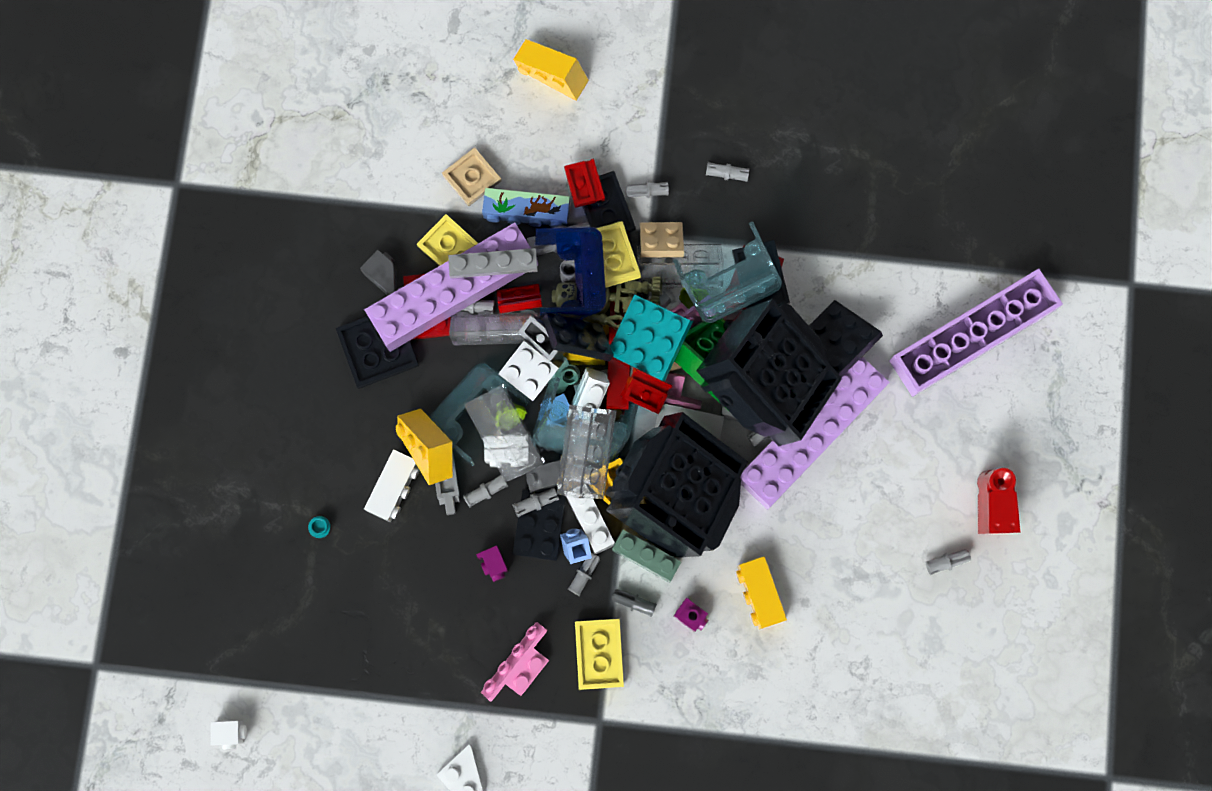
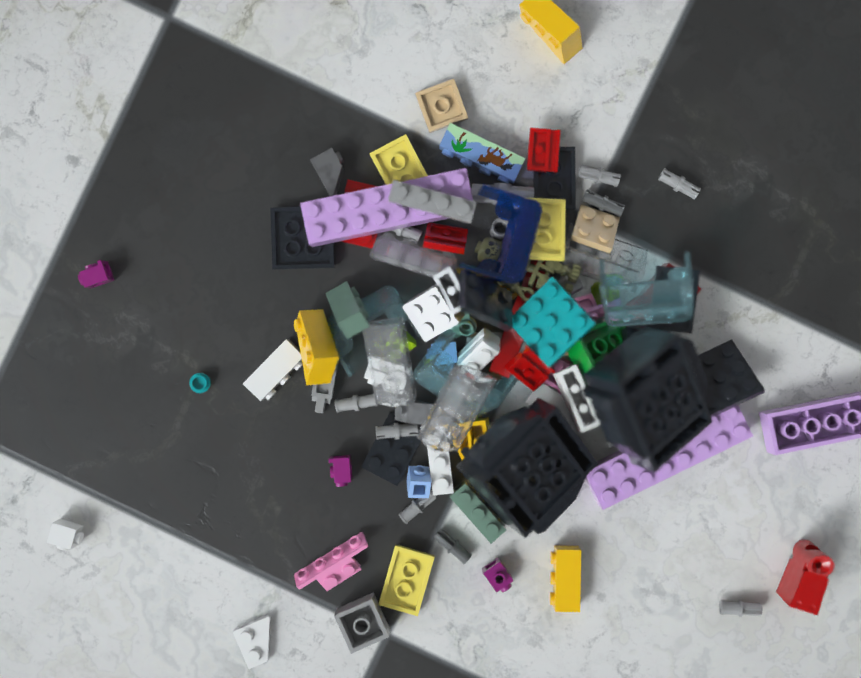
camera: 10 degrees right, 10 degrees up
none -> magenta brick [78,260,115,289]
none -> sand green brick [325,281,369,339]
none -> light grey brick [334,592,390,654]
none -> white brick [553,365,600,433]
none -> dark grey pin [582,189,625,217]

